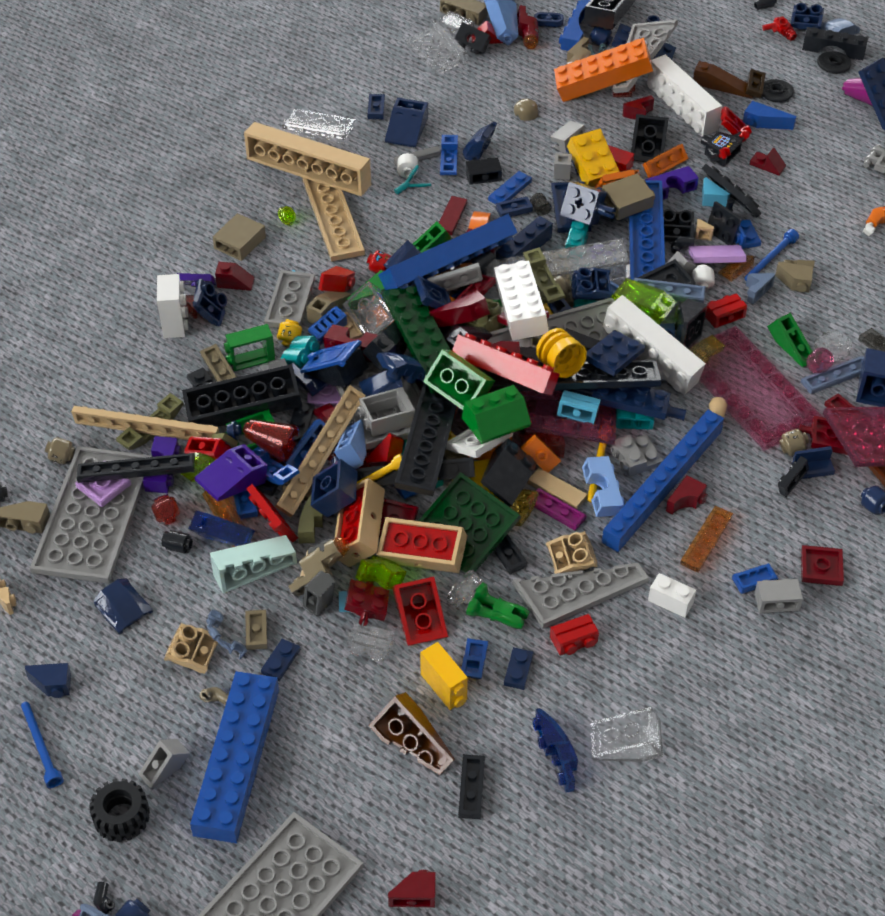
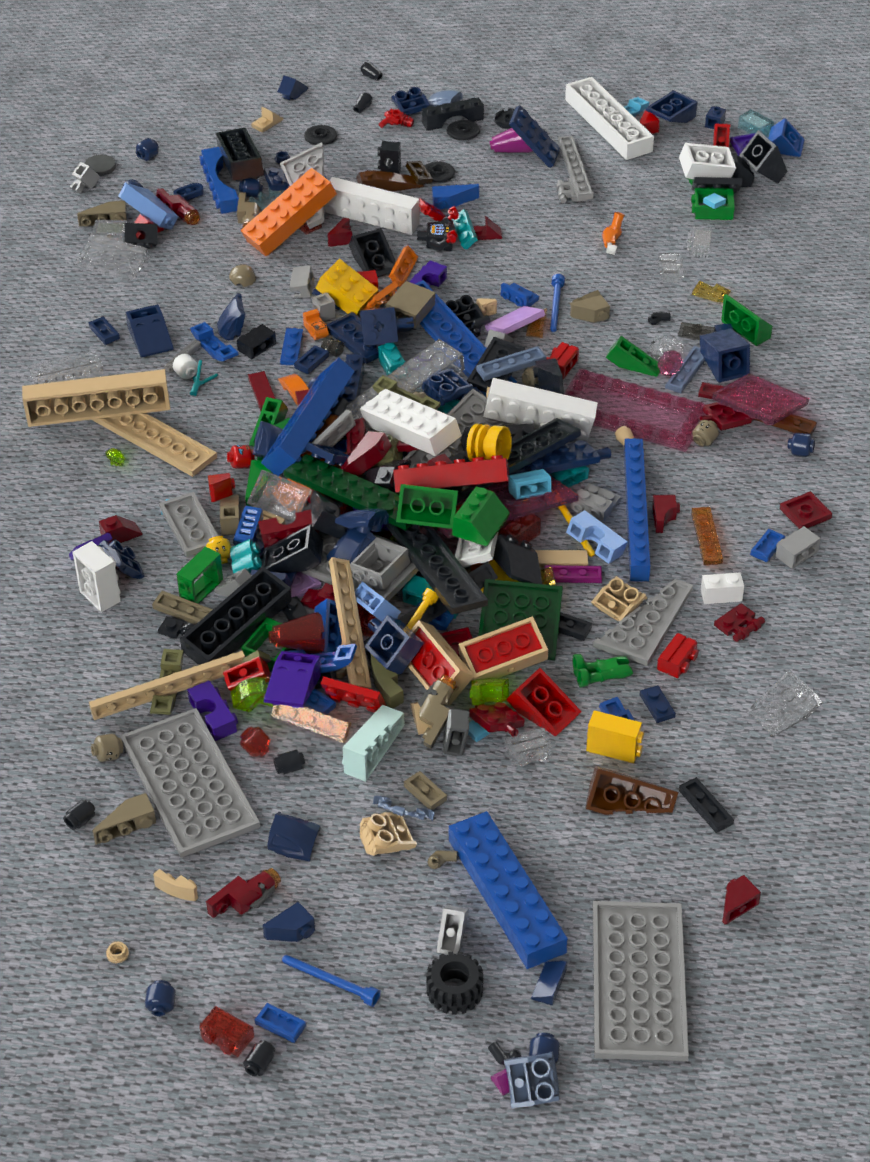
camera: 35 degrees left, 5 degrees down
lavender tile [75,461,131,507] -> none
black tile [76,453,195,483] -> none
clear blue slope [189,511,255,546] -> none
dark tan brick [212,213,266,261] -> none
dark blue plate [227,421,242,440] -> none
dark blue plate [261,638,301,682] -> none
blue container [300,340,362,374] -> none
red slope [365,433,404,466] -> none
clear plate [447,570,483,608] -> none
orange plate [521,434,561,473] -> none
clear blue slope [532,708,578,793] -> none
dark blue plate [586,330,645,376] -> none
clear neon green slope [611,278,677,325] -> none
clear yellow slope [689,335,725,363] -> none
white head [692,265,715,292] -> none
black plate [701,164,762,218] -> none
medium azure slope [702,177,730,207] -> none
black plate [708,199,742,245] -> none
sand blue slope [746,273,775,304] -> none
black plate [778,456,809,497] -> none
dark blue panel [792,446,835,479] -> none
none -> dark red plate [206,868,281,918]
none -> orange leg [303,309,328,340]
none -> black wheel [304,125,337,145]
none -> black brick [377,141,401,174]
none -> teal plate [452,209,478,249]
none -> dark blue slope [531,961,567,1006]
none -> black arm [648,312,671,325]
none -> dark red plate [714,603,765,642]

